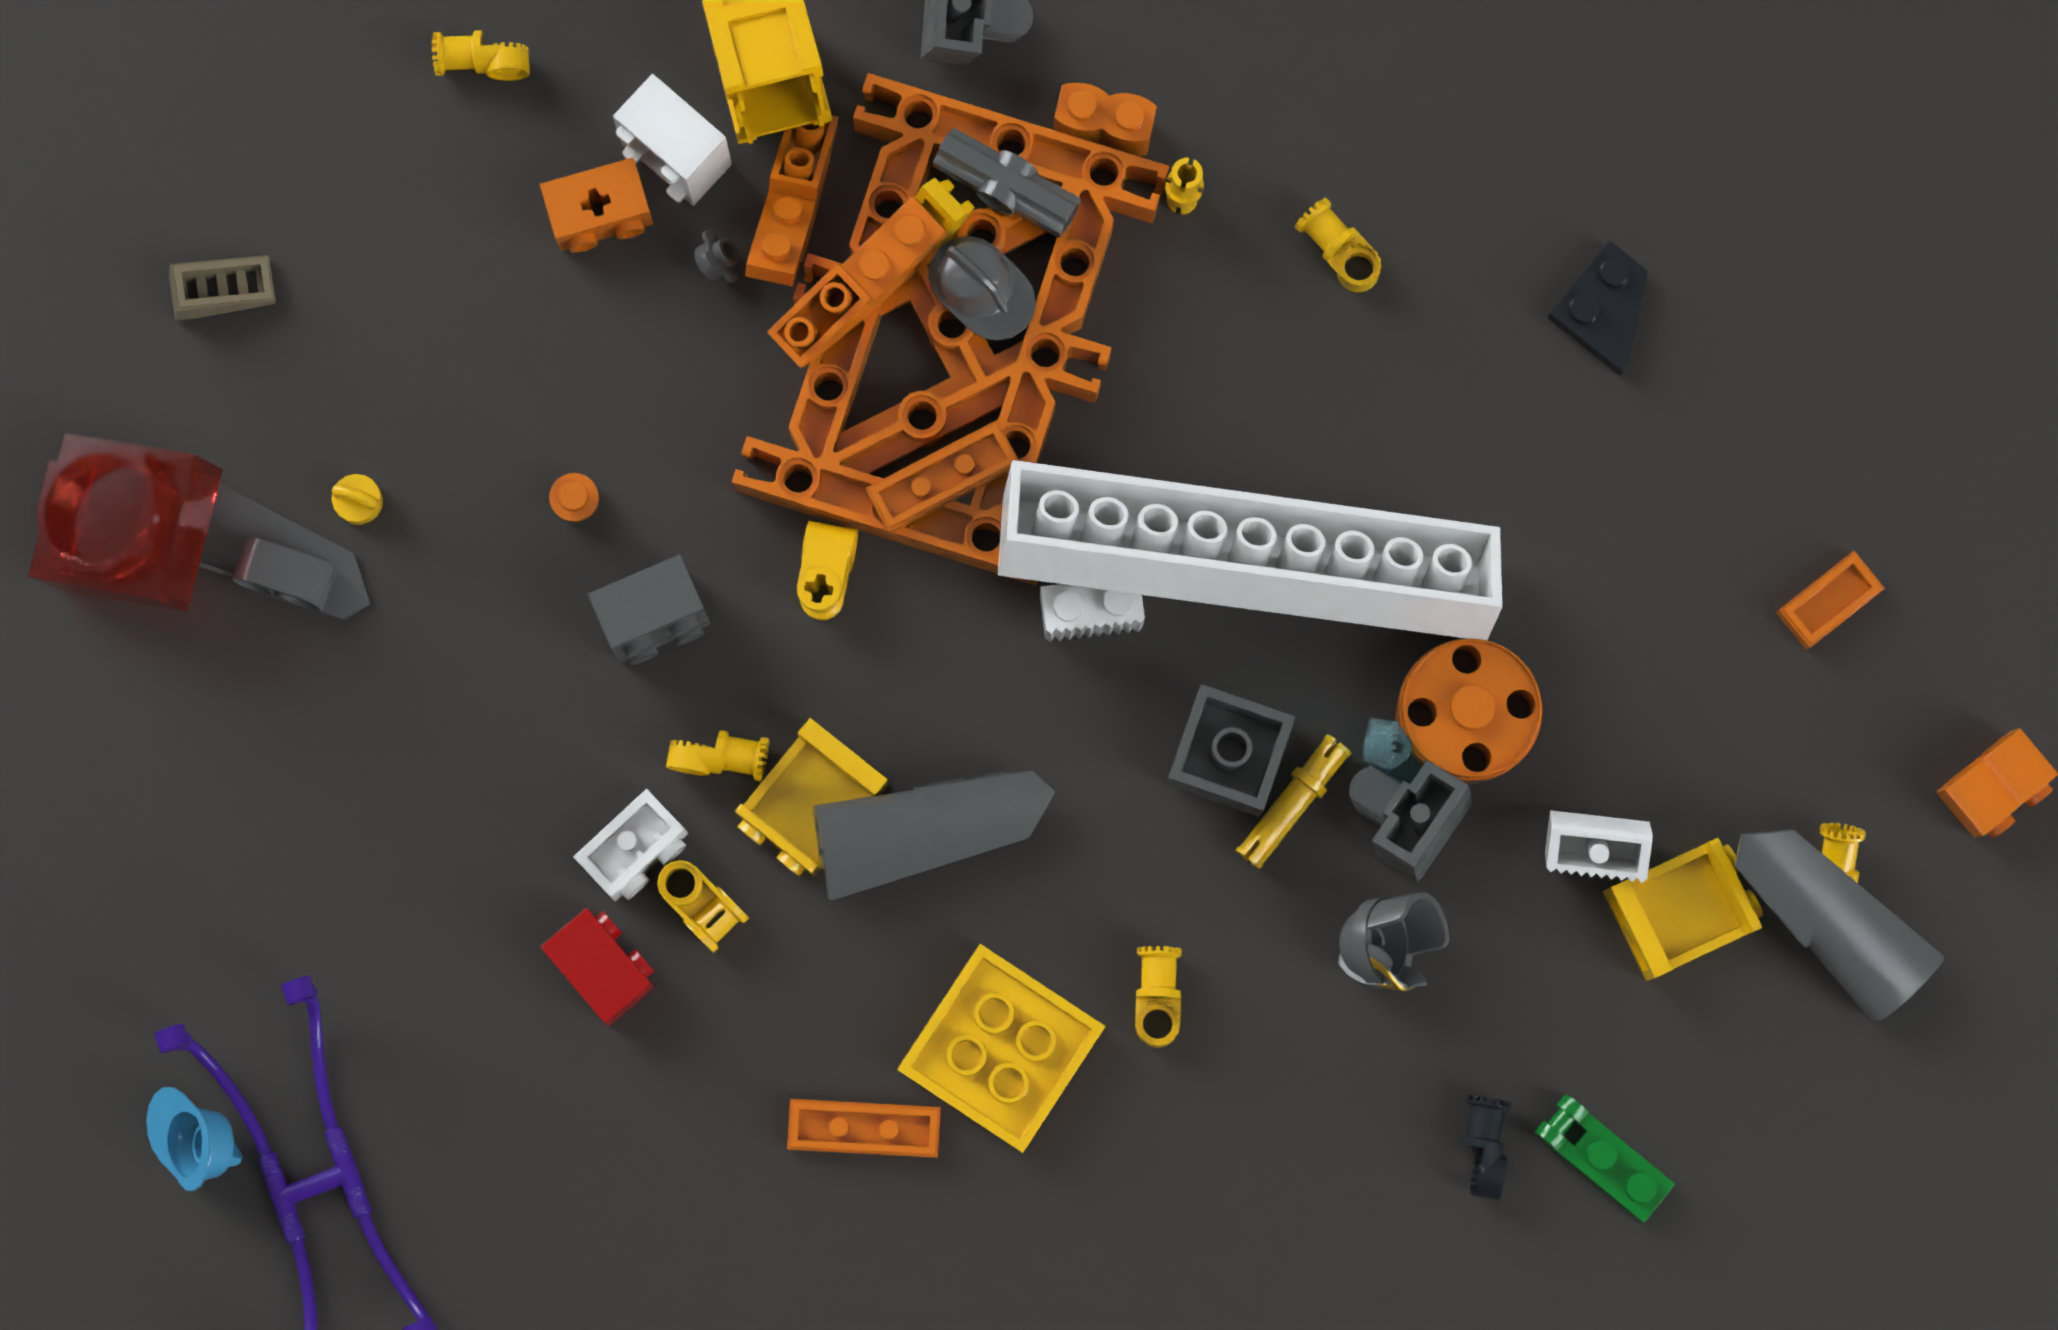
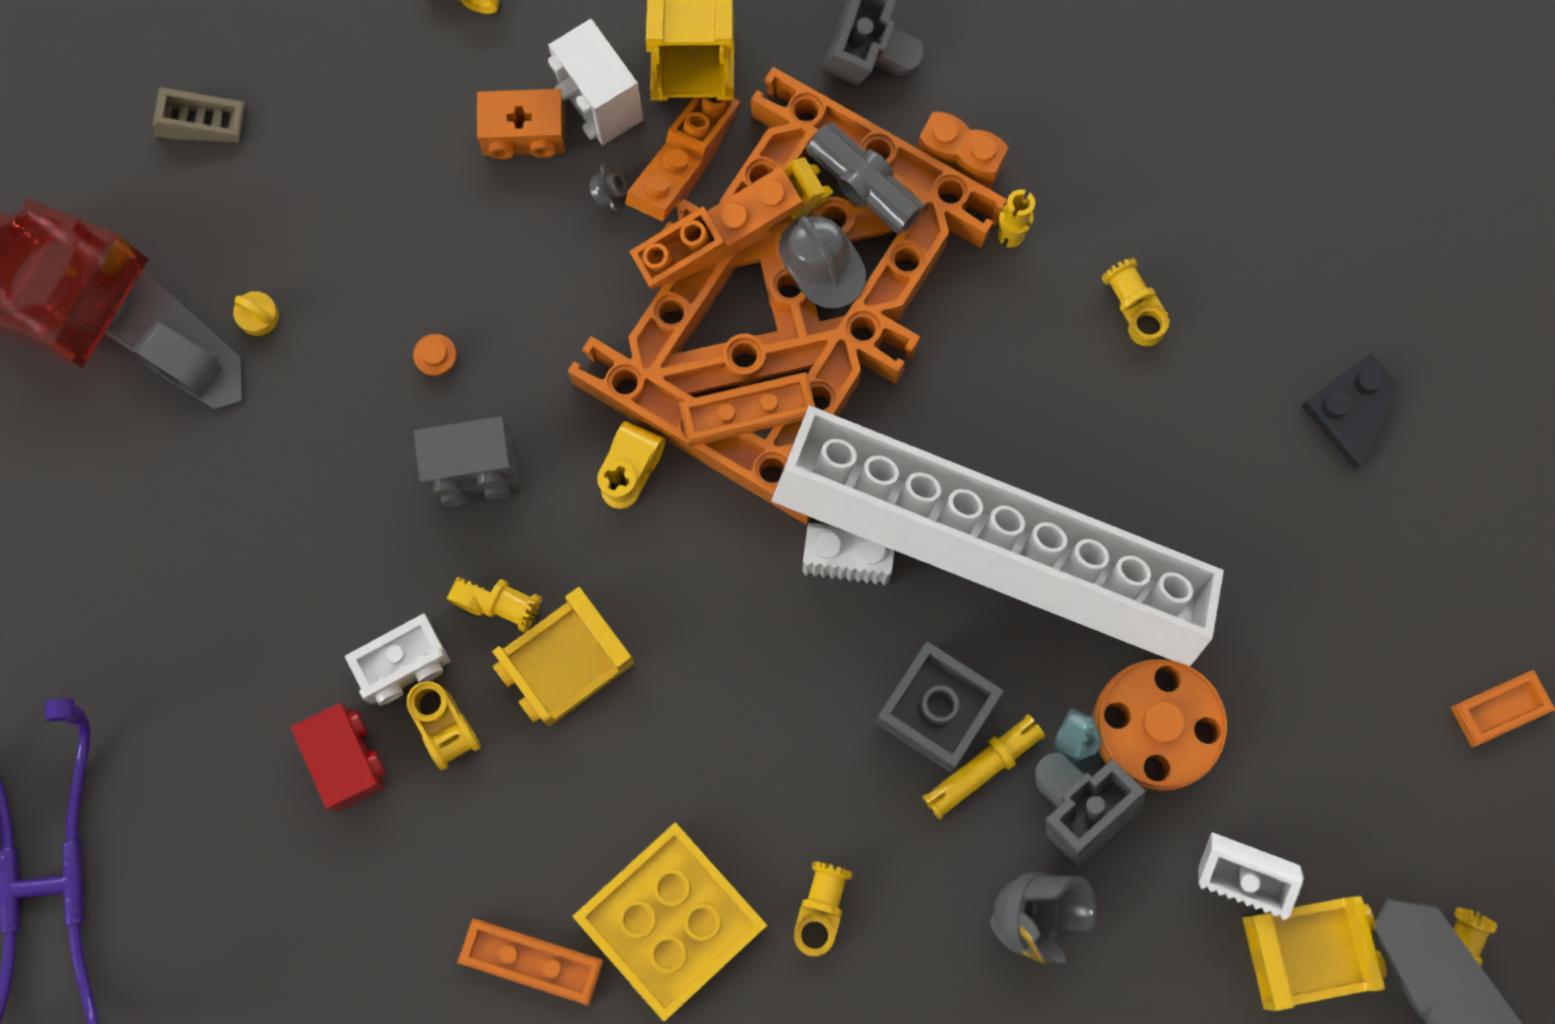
camera: 20 degrees right, 5 degrees down
dark grey panel [813,770,1055,900] -> none

